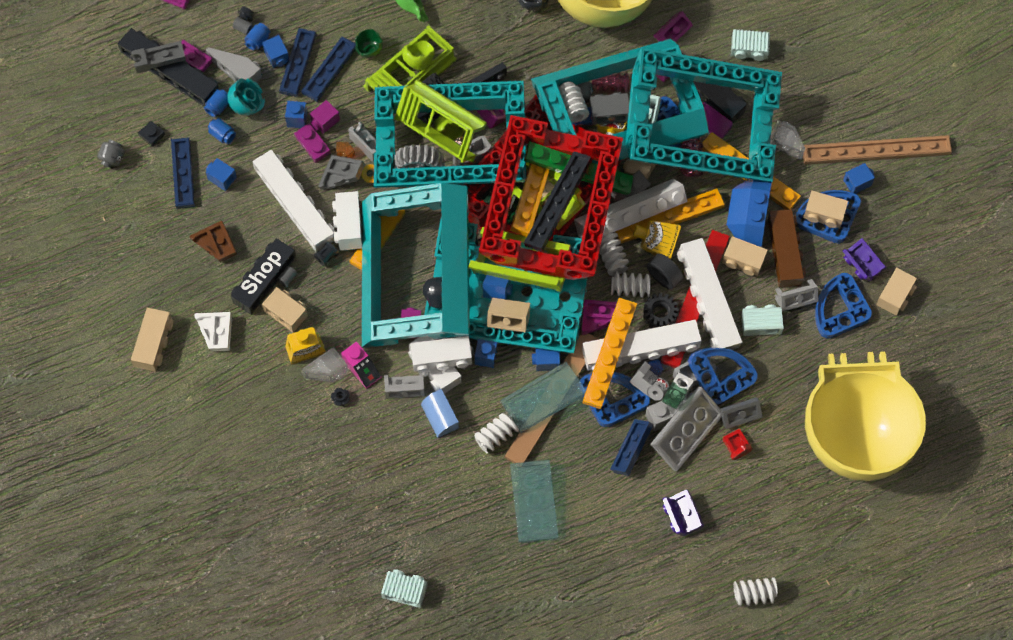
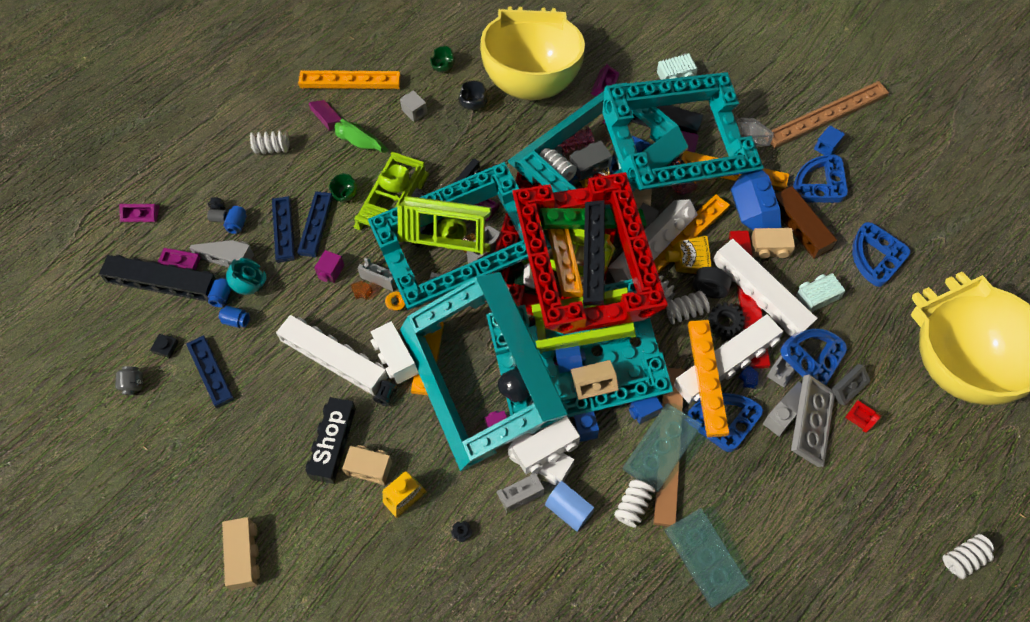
camera: 20 degrees left, 5 degrees down
dark grey plate [131,41,186,73] -> none
reddish brown wing [189,220,237,262] -> none
white wing [195,312,232,351] -> none
blue brick [206,158,237,191] -> none
blue brick [262,35,289,68] -> none
dark grey hinge [277,266,297,287] -> none
blue brick [285,101,308,128] -> none
magenta plate [294,124,331,163] -> none
clear slope [302,347,348,382] -> none
dark grey wing [318,155,365,190] -> none
slope [341,341,381,389] -> none
light grey gear [394,144,445,169] -> none
magenta wing [581,300,617,335] -> none
dark blue plate [610,419,653,476] -> none
light grey leg [630,362,669,400] -> none
clear green leg [662,372,694,410] -> none
bracket [663,490,704,536] -> none
light grey hinge [775,279,818,311] -> none
tan brick [803,191,848,228] -> none
dark purple bracket [843,238,887,282] -> none
tan brick [876,267,917,316] -> none

